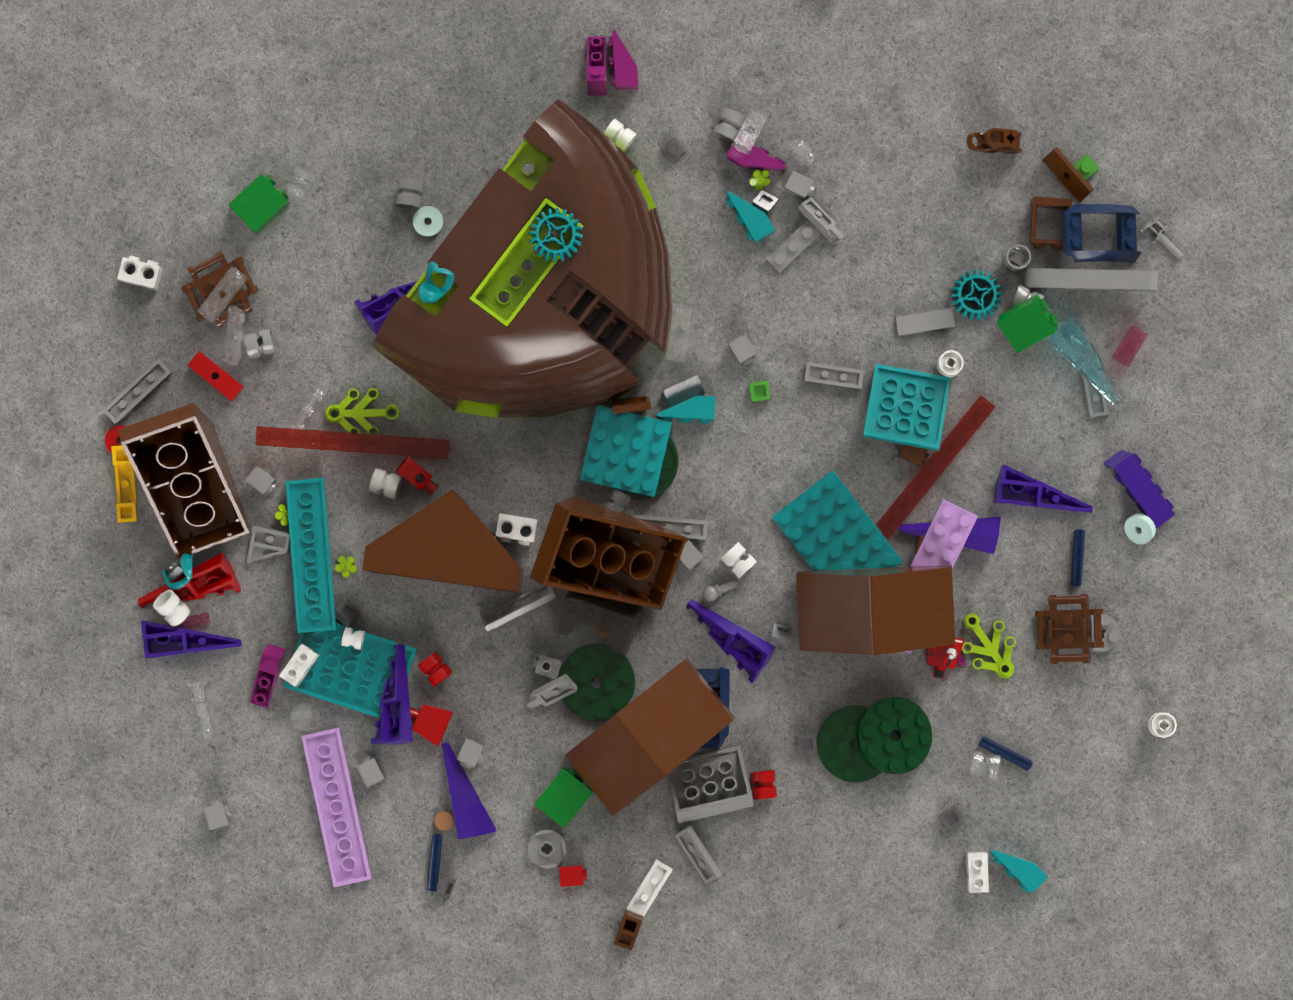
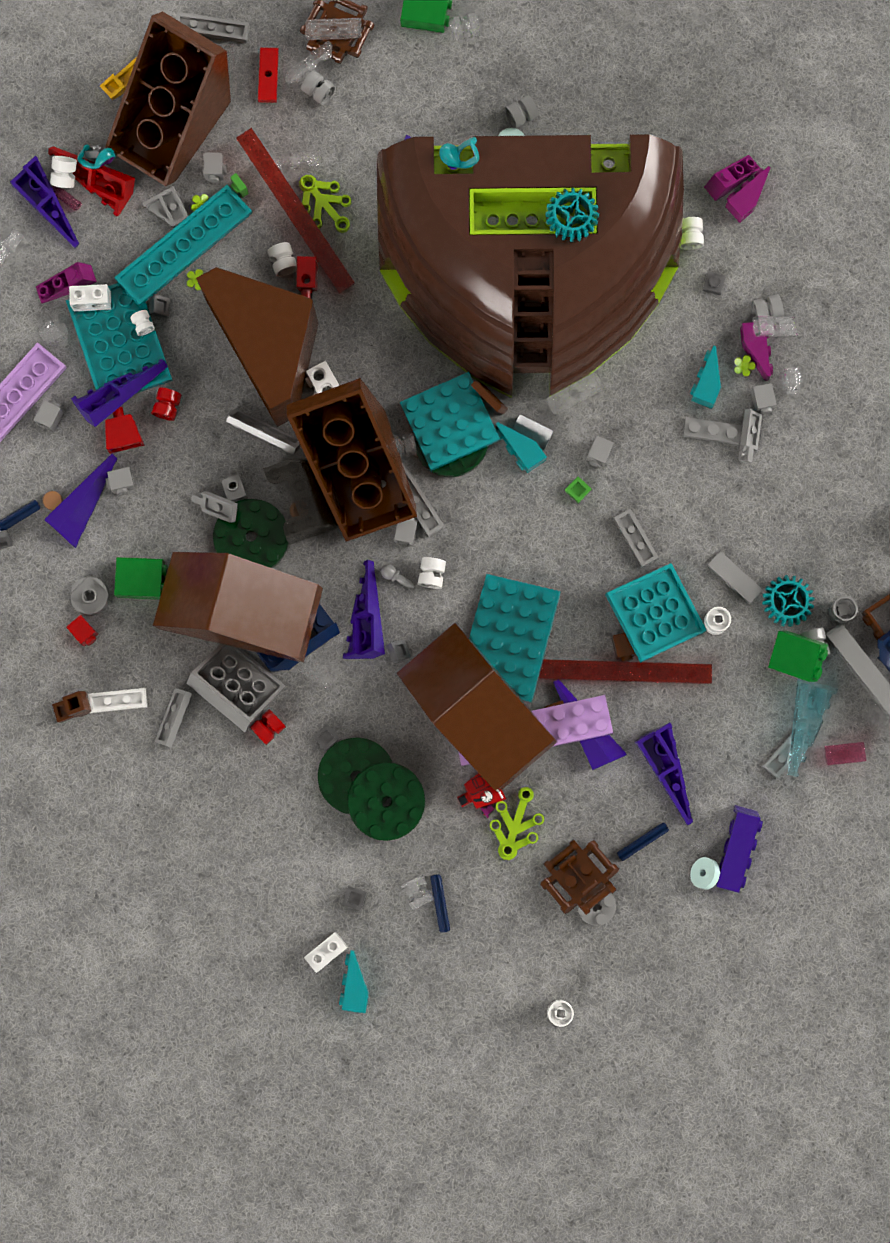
camera: 50 degrees right, 5 degrees down
plate [752,190,778,216] -> none
none -> bright green plate [230,173,249,198]

